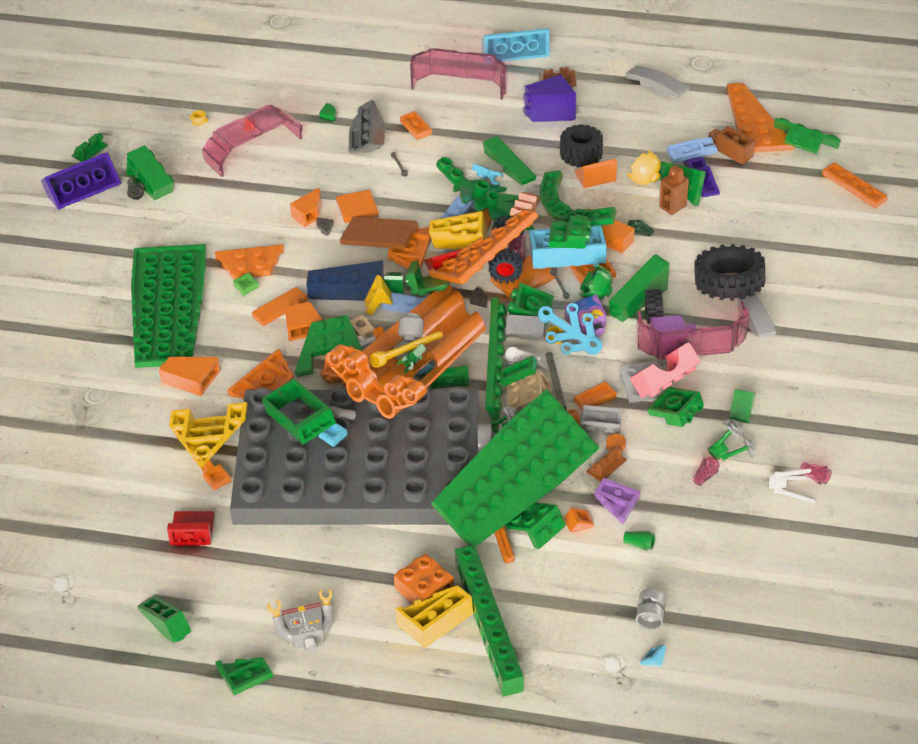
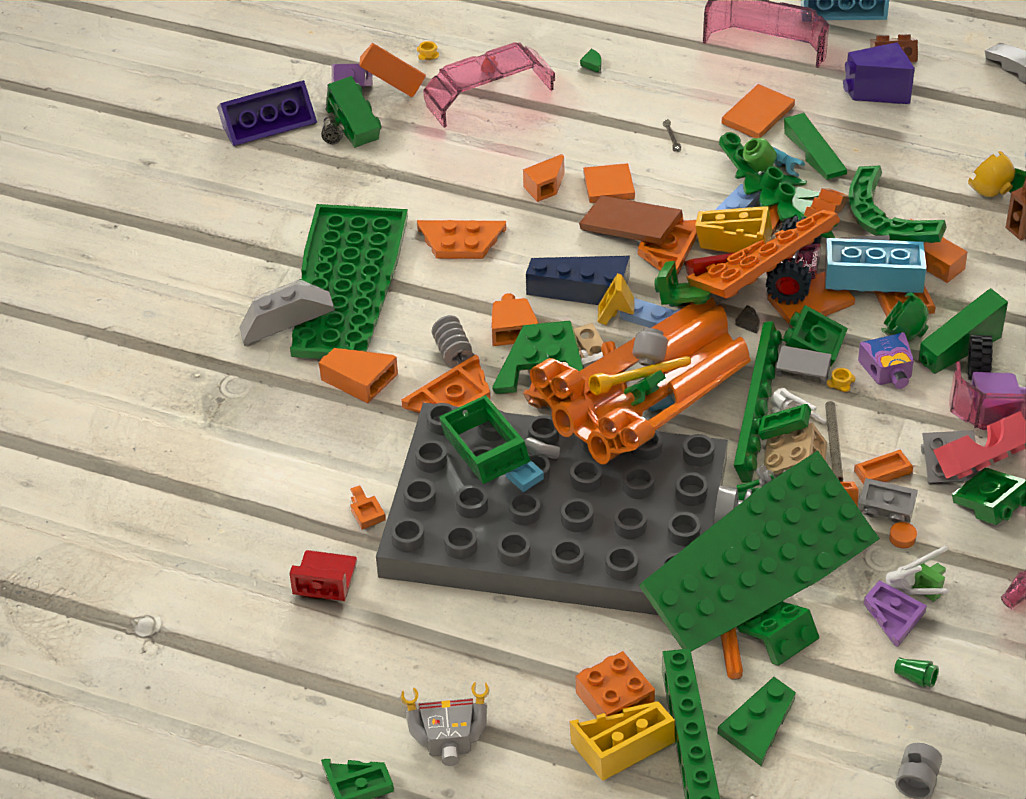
camera: 10 degrees right, 0 degrees up
green hinge [72,133,108,162] -> none
green slope [137,595,192,643] -> none
yellow wedge [169,402,248,468] -> none
bright green plate [233,273,259,296] -> none
orange tile [252,287,308,326] -> none
clear smoke tile [316,217,334,236] -> none
dark grey wedge [349,99,384,154] -> none
green slope [384,272,405,294] -> none
orange plate [400,111,432,140] -> none
green panel [428,366,469,389] -> none
medium azure plant [538,303,602,355] -> none
green plate [549,215,591,249] -> none
clear smoke hinge [550,268,570,299] -> none
black tyre [560,124,603,168] -> none
orange slope [564,508,594,532] -> none
orange slope [574,159,617,188] -> none
dark orange hinge [586,446,627,482] -> none
clear green arm [627,220,654,236] -> none
none -> light grey wedge [239,279,335,346]
none -> medium lavender torso [331,64,373,86]
none -> orange slope [359,42,426,97]
none -> light grey piece [431,315,475,368]
none -> green wing [717,677,796,766]
none -> orange tile [721,84,795,138]
none -> bright green head [743,138,777,172]
none -> white plant [886,546,949,596]
none -> bright green tile [912,563,946,602]

